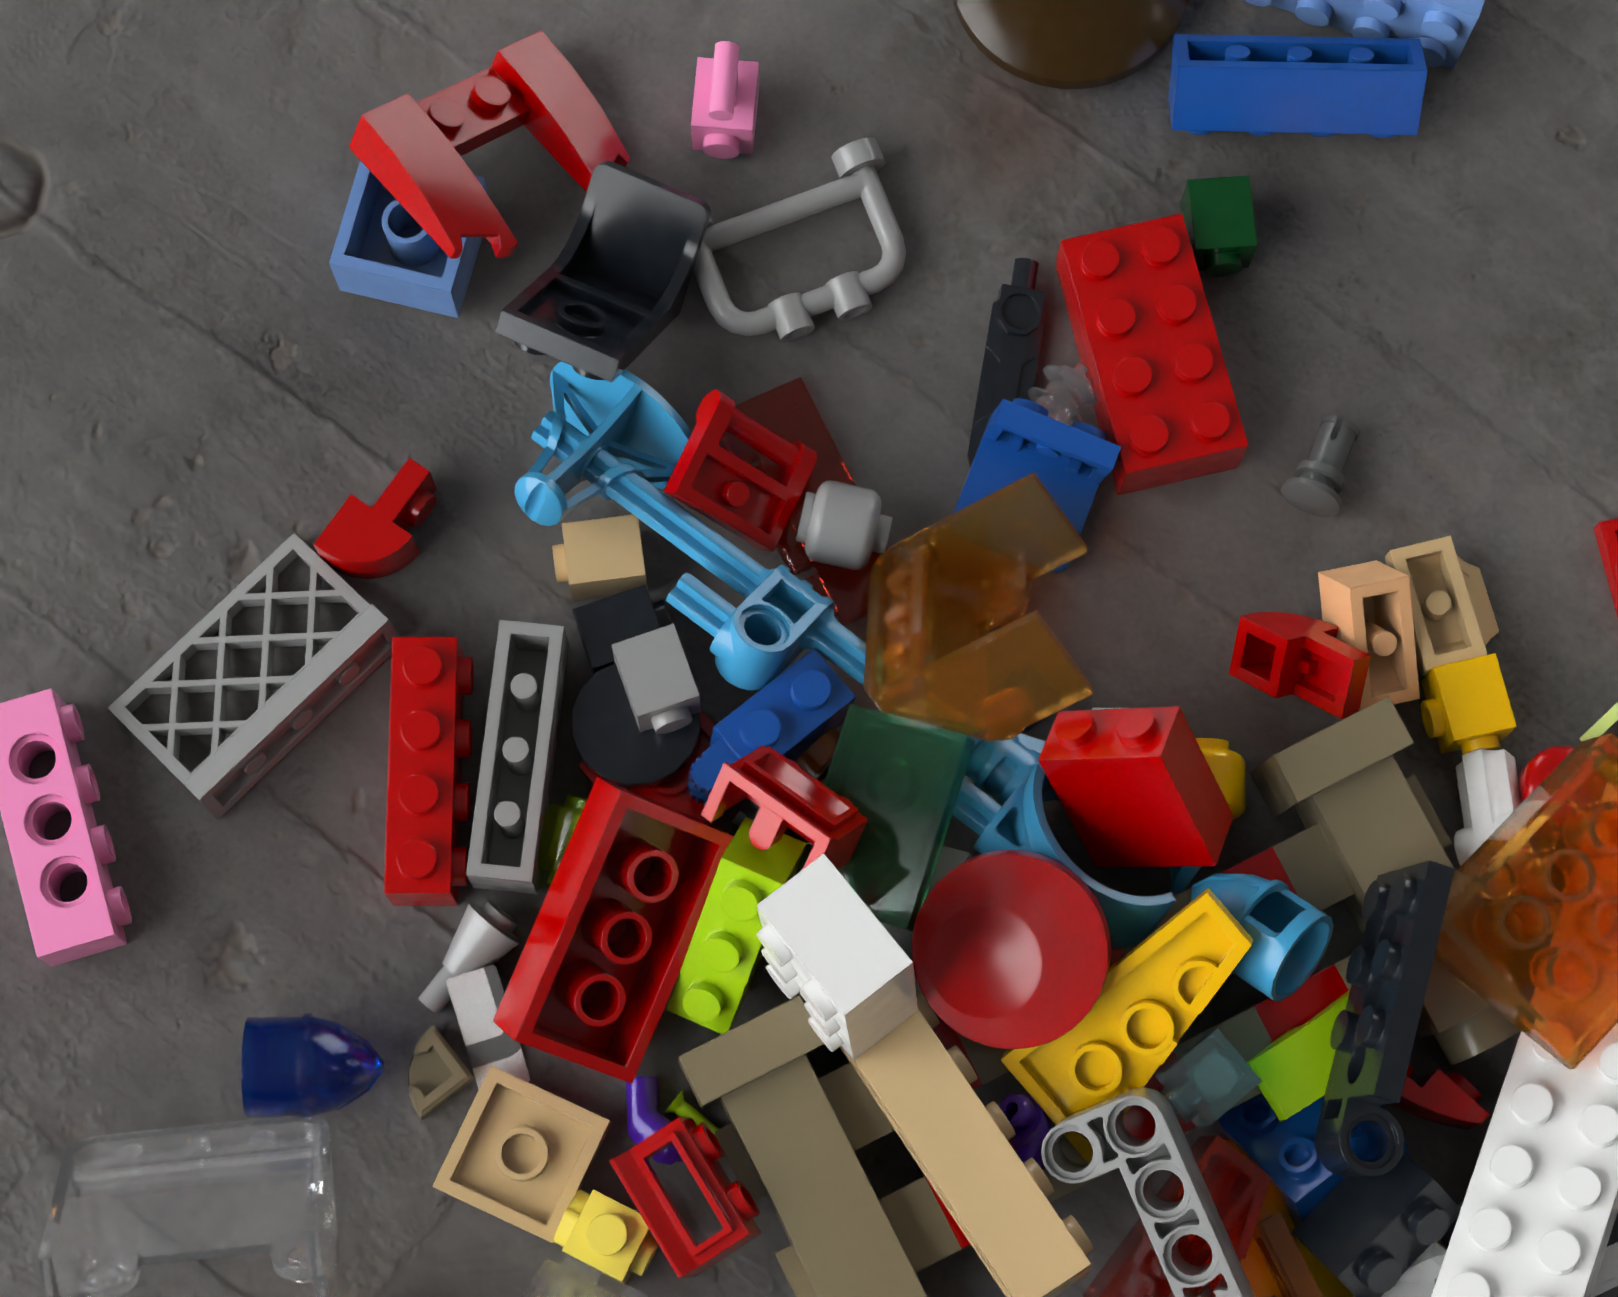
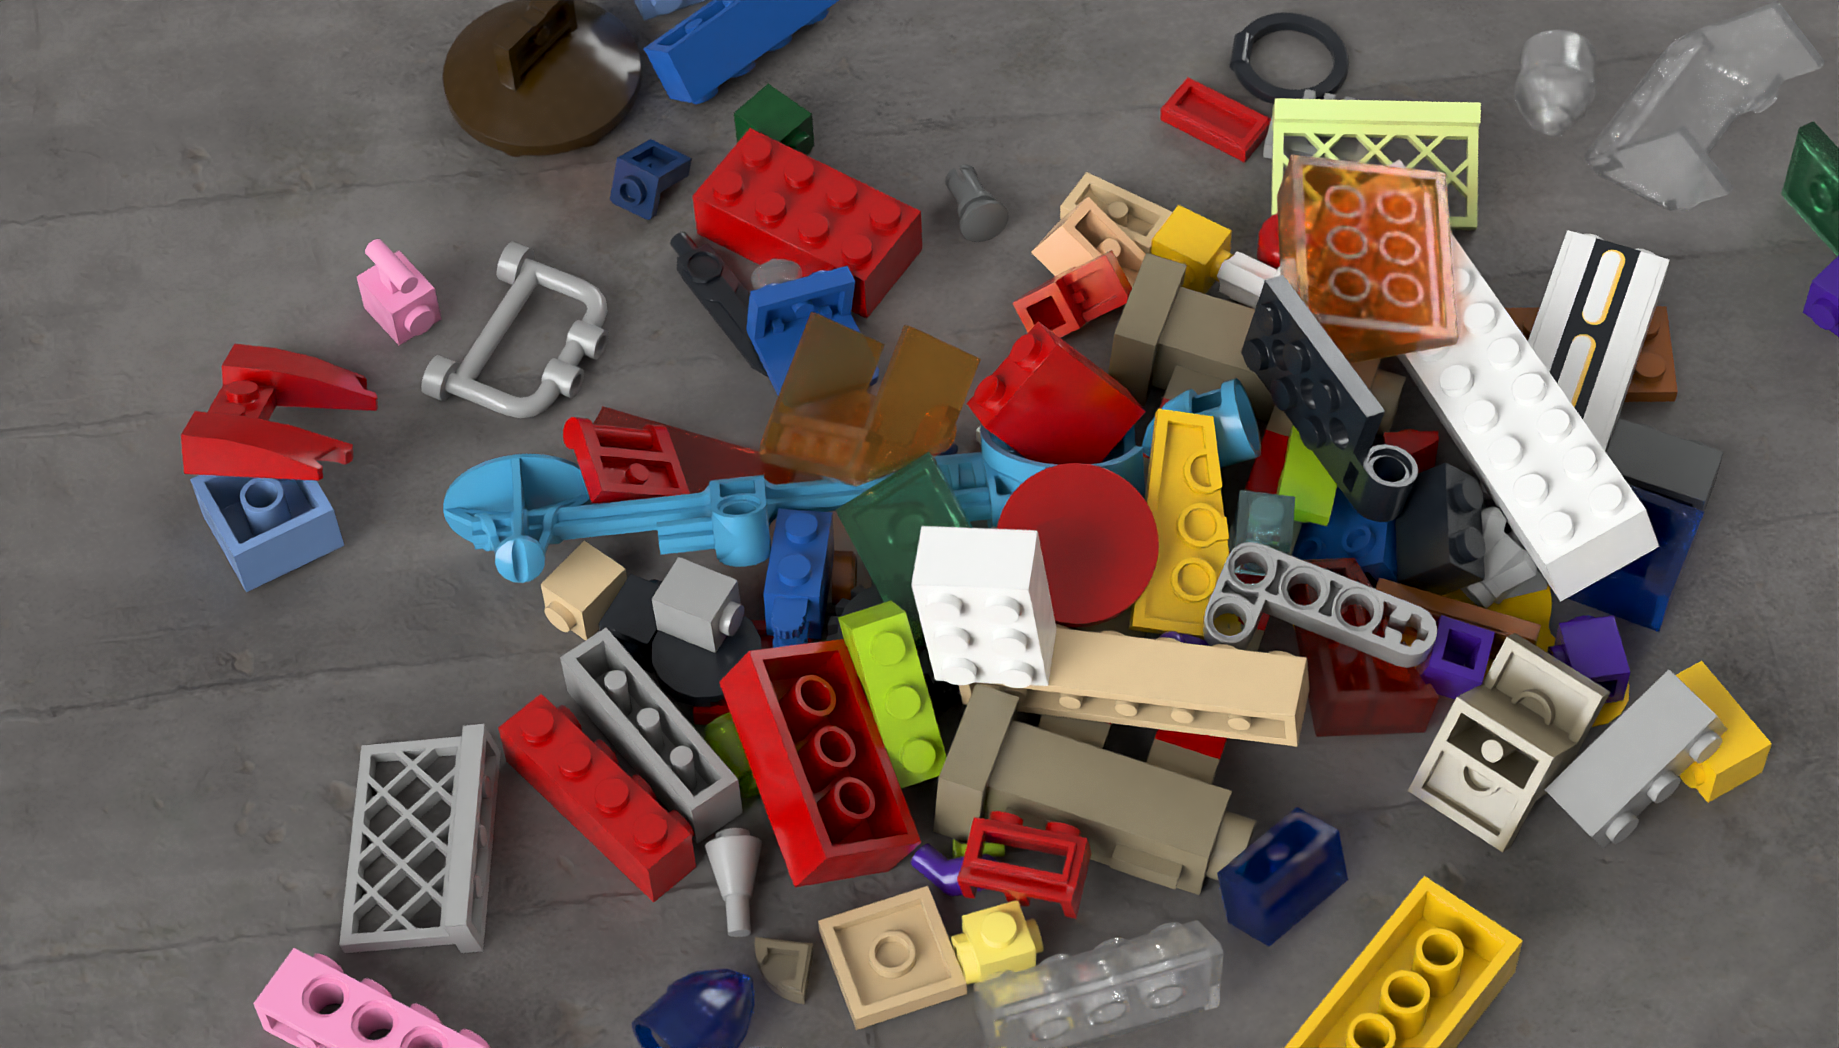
camera: 40 degrees left, 20 degrees down
red brick [313,457,437,579] -> none
clear sticker [446,965,530,1089] -> none
black bracket [495,161,711,383] -> none
red window [701,745,868,870] -> none
light grey head [796,481,892,570] -> none
none -> dark blue bracket [610,139,692,220]

